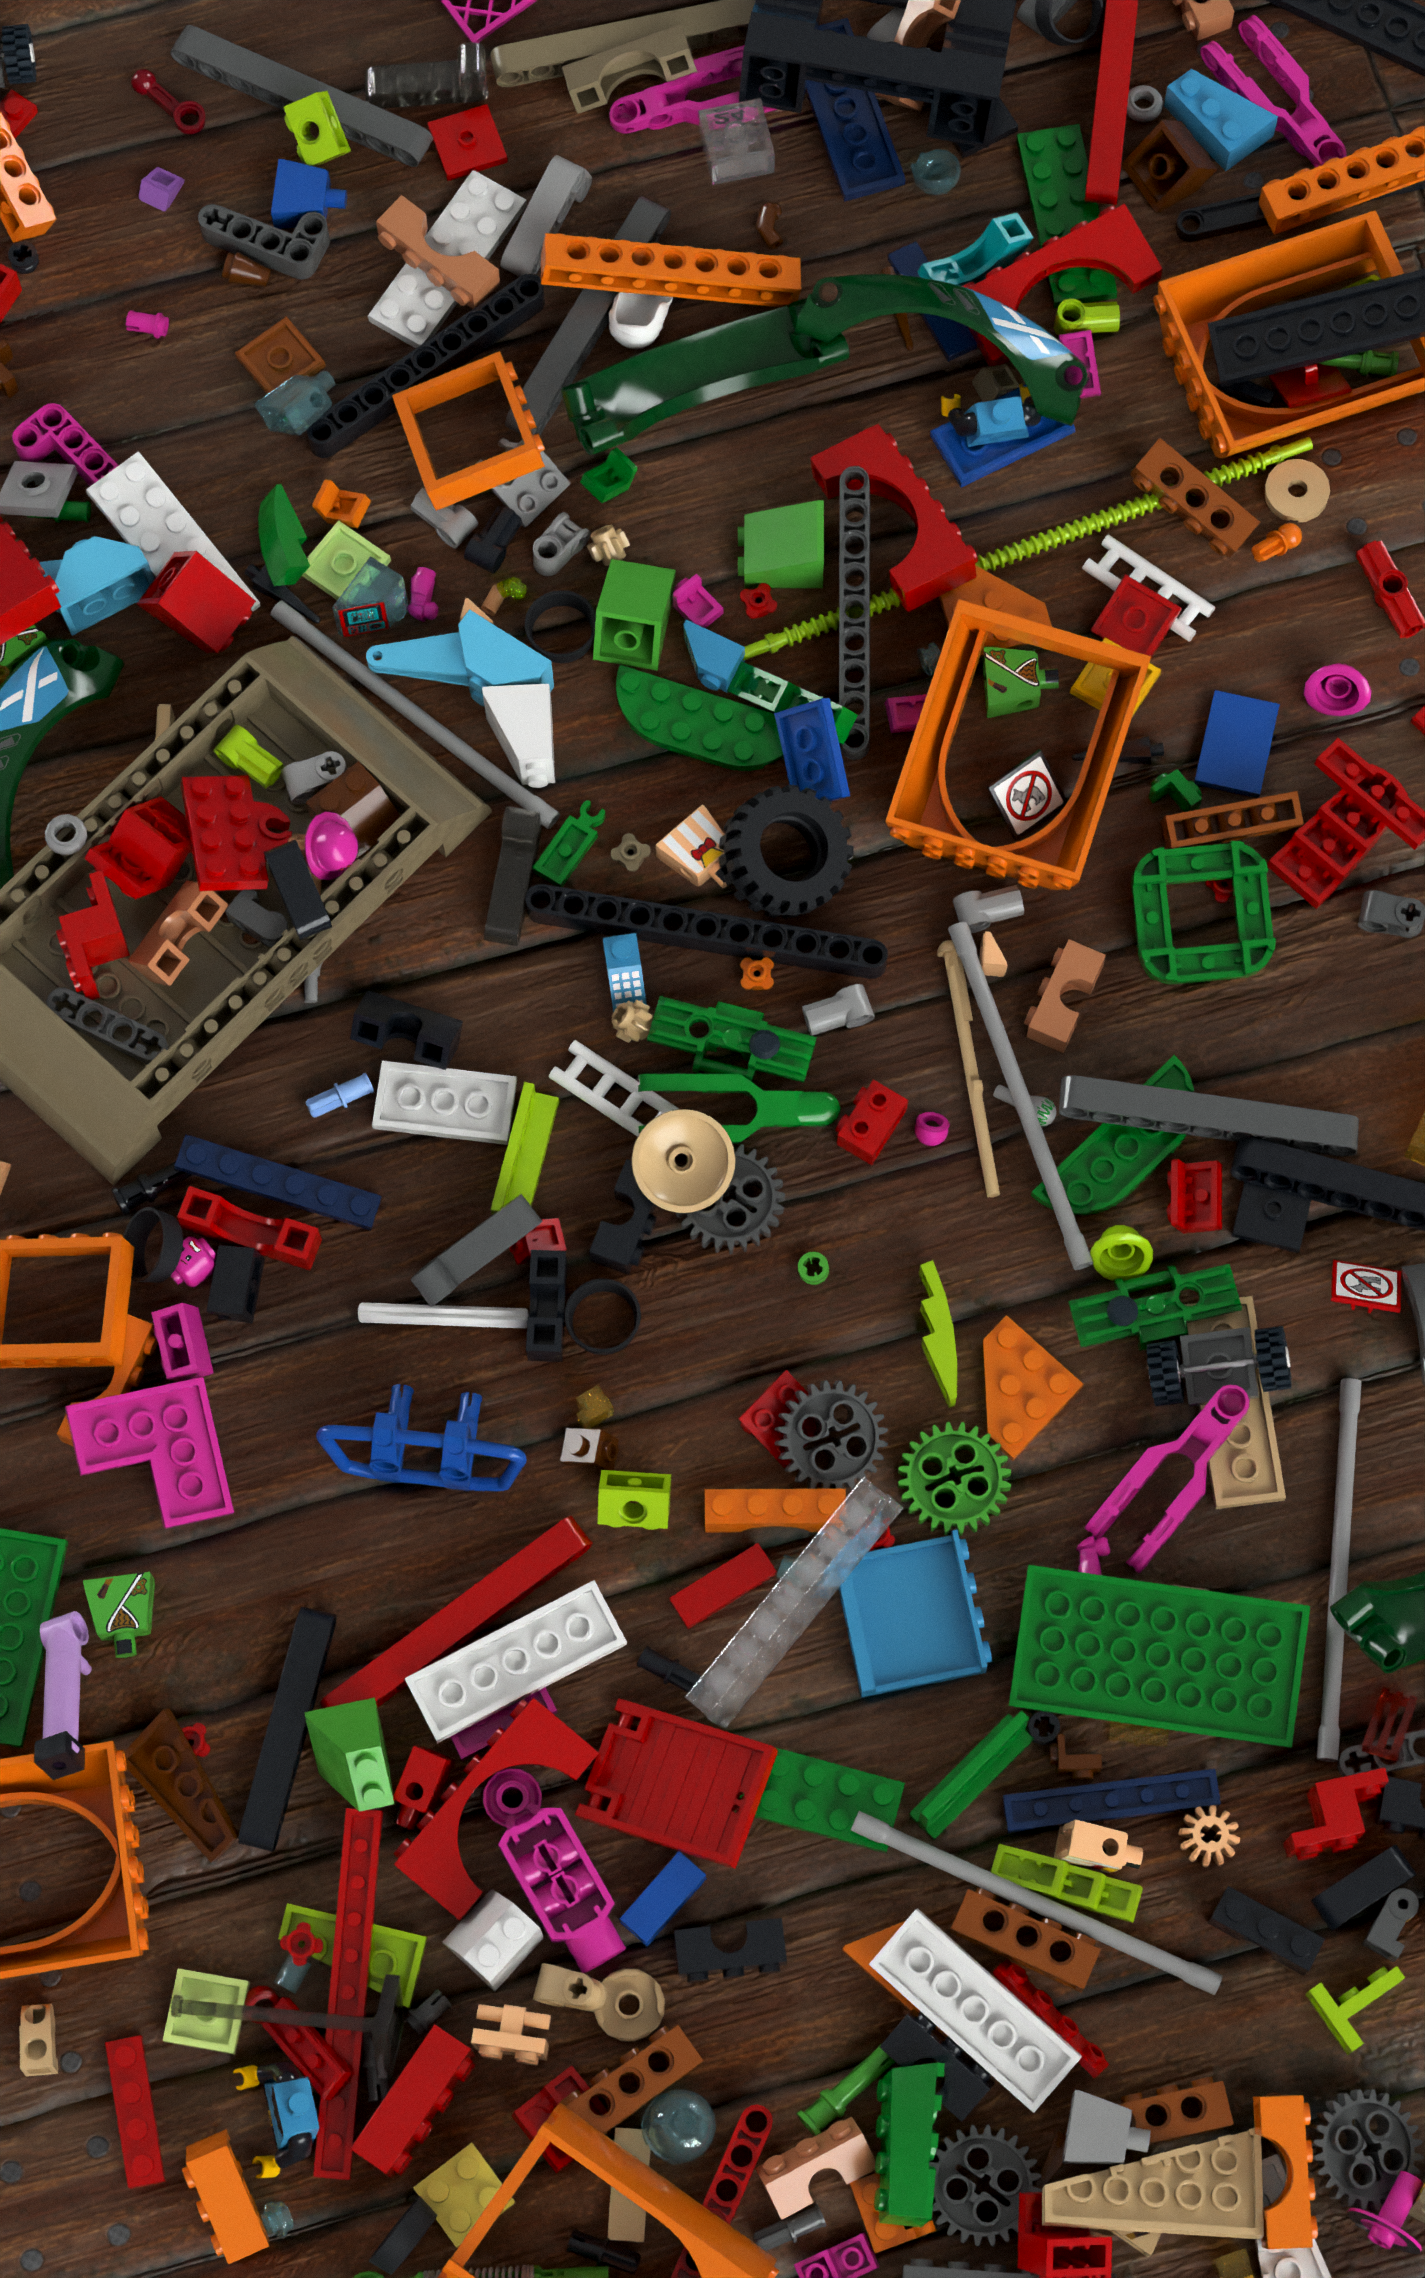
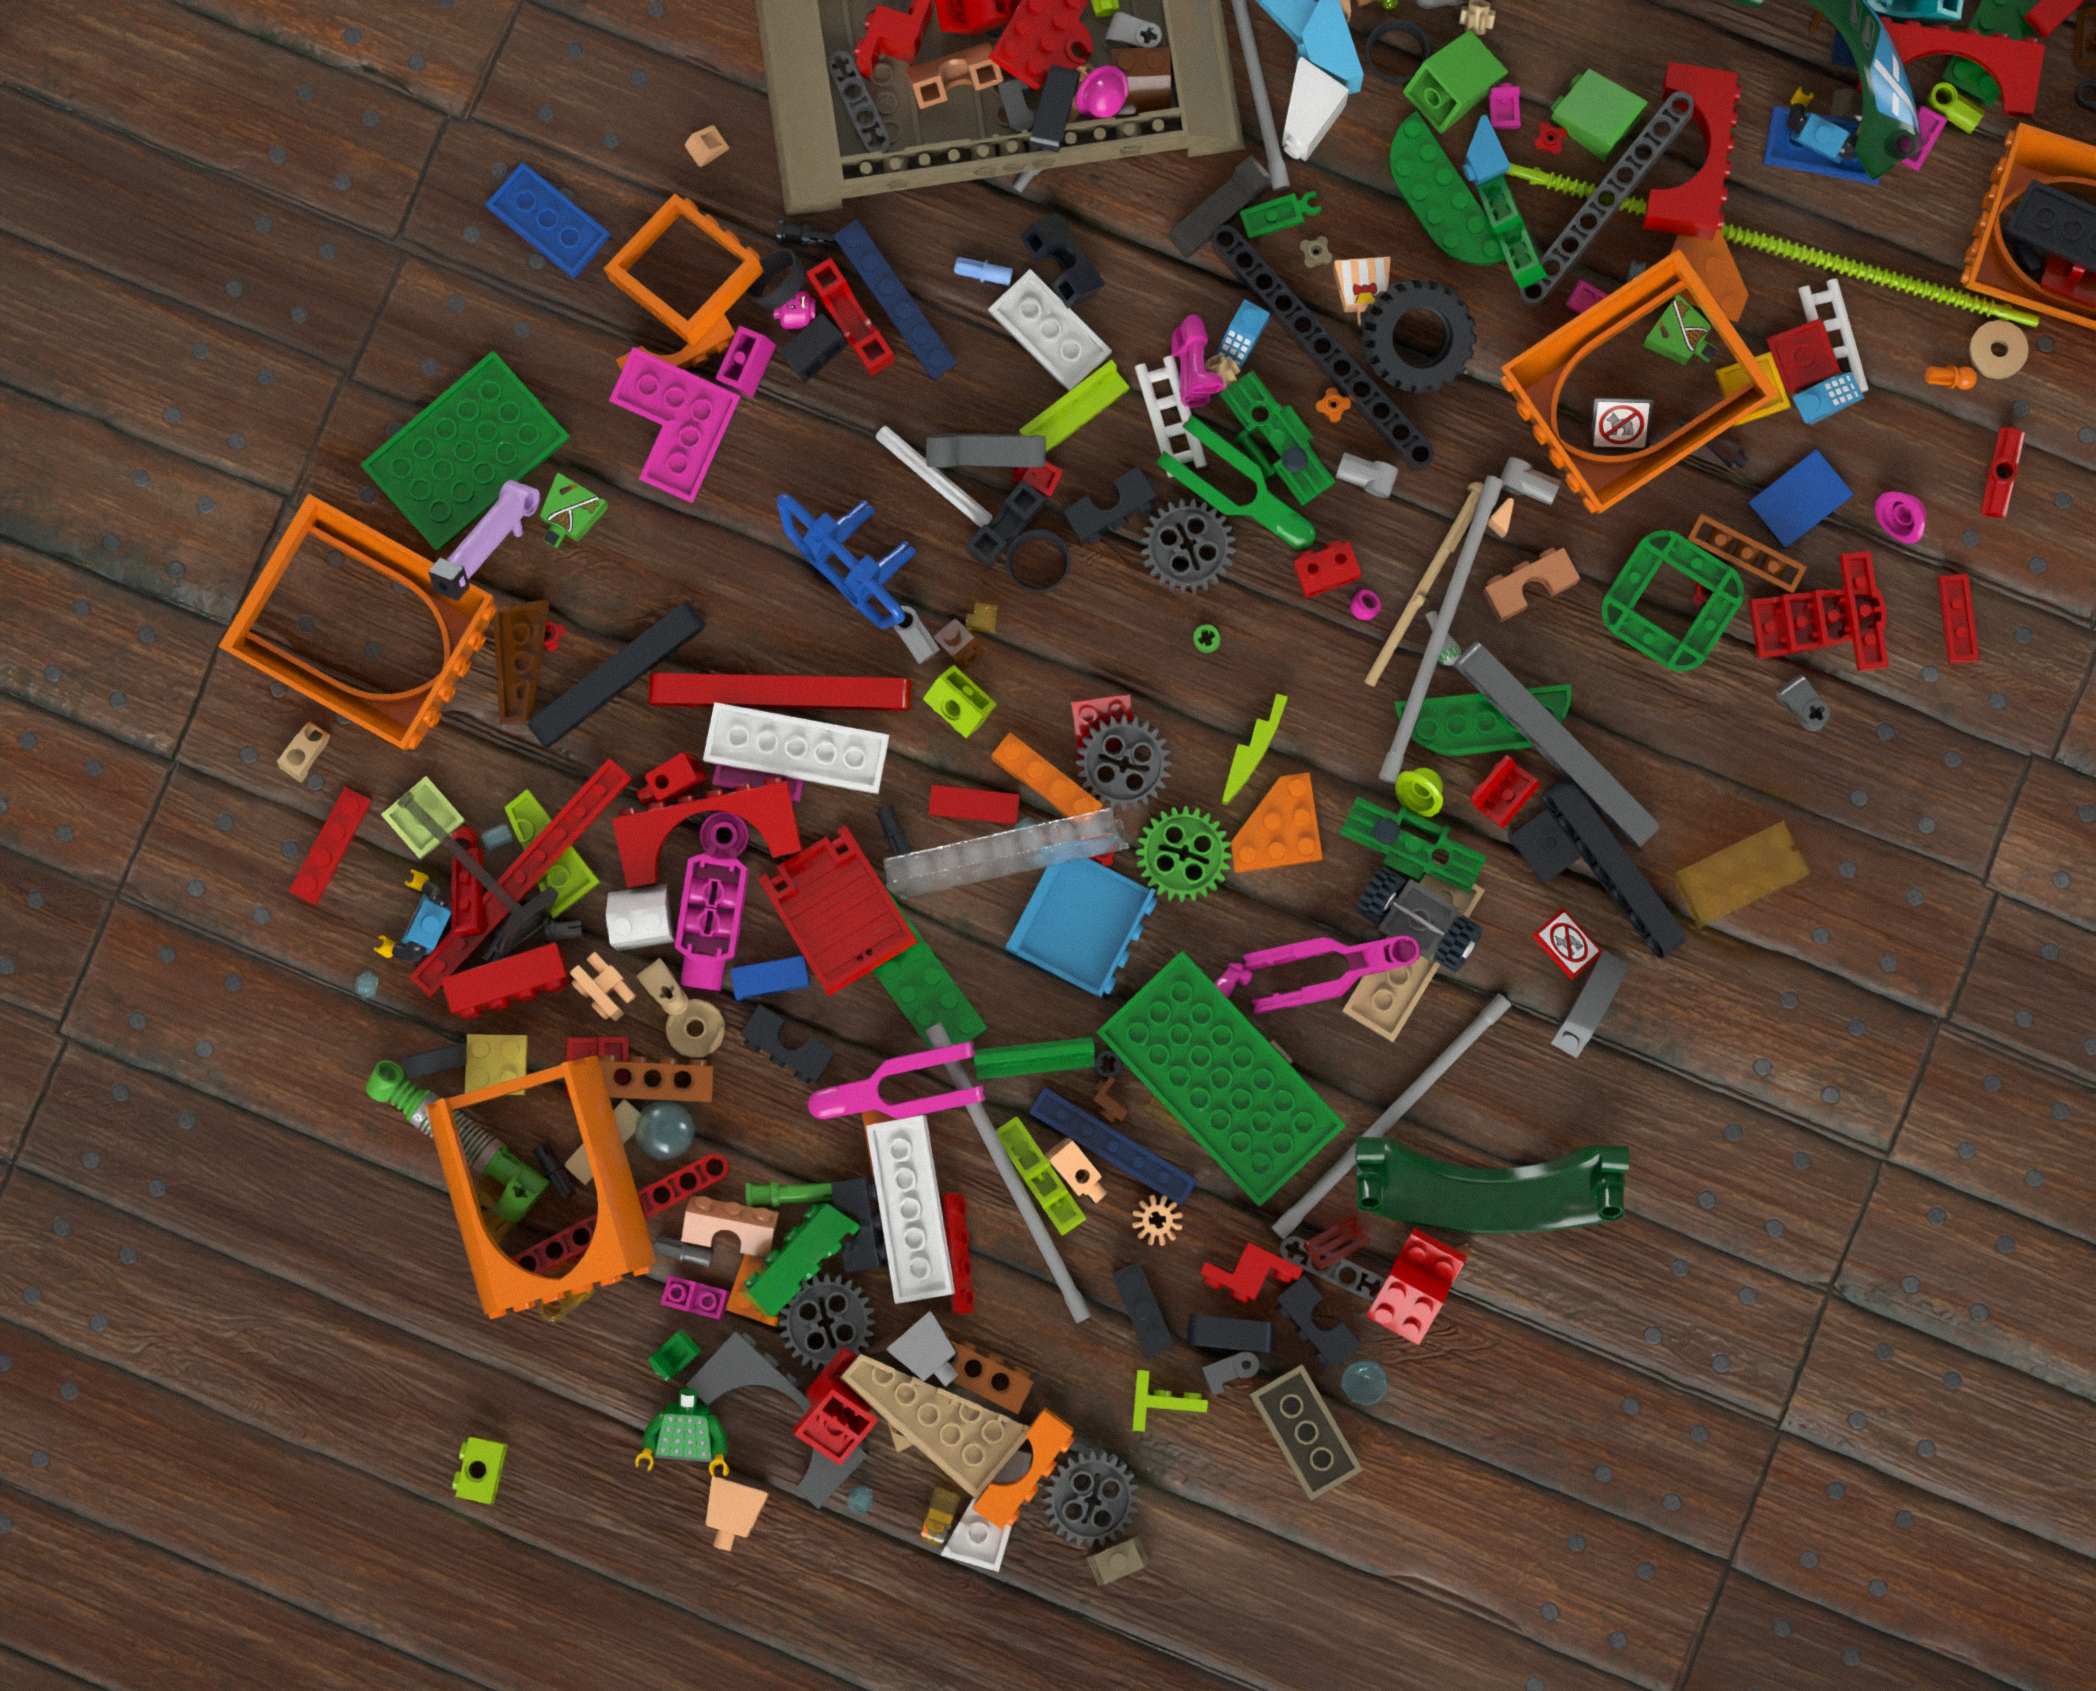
camera: 40 degrees right, 10 degrees up
orange wedge [182,2129,269,2264] -> none
red plate [280,1922,324,1966] -> none
bright green slope [304,1698,394,1812] -> none
tan dish [632,1109,735,1213] -> none
blue tile [774,698,850,802] -> none
dark orange brick [949,1887,1101,1993] -> none
dark orange brick [1130,438,1260,558] -> none
green bracket [1148,769,1202,812] -> none
dark pink piece [1347,2171,1424,2254] -> none
none -> dark pink piece [808,1041,986,1119]
none -> light grey piece [893,606,940,665]
none -> dark pink piece [1172,315,1224,408]
none -> dark azure slope [1792,372,1864,425]

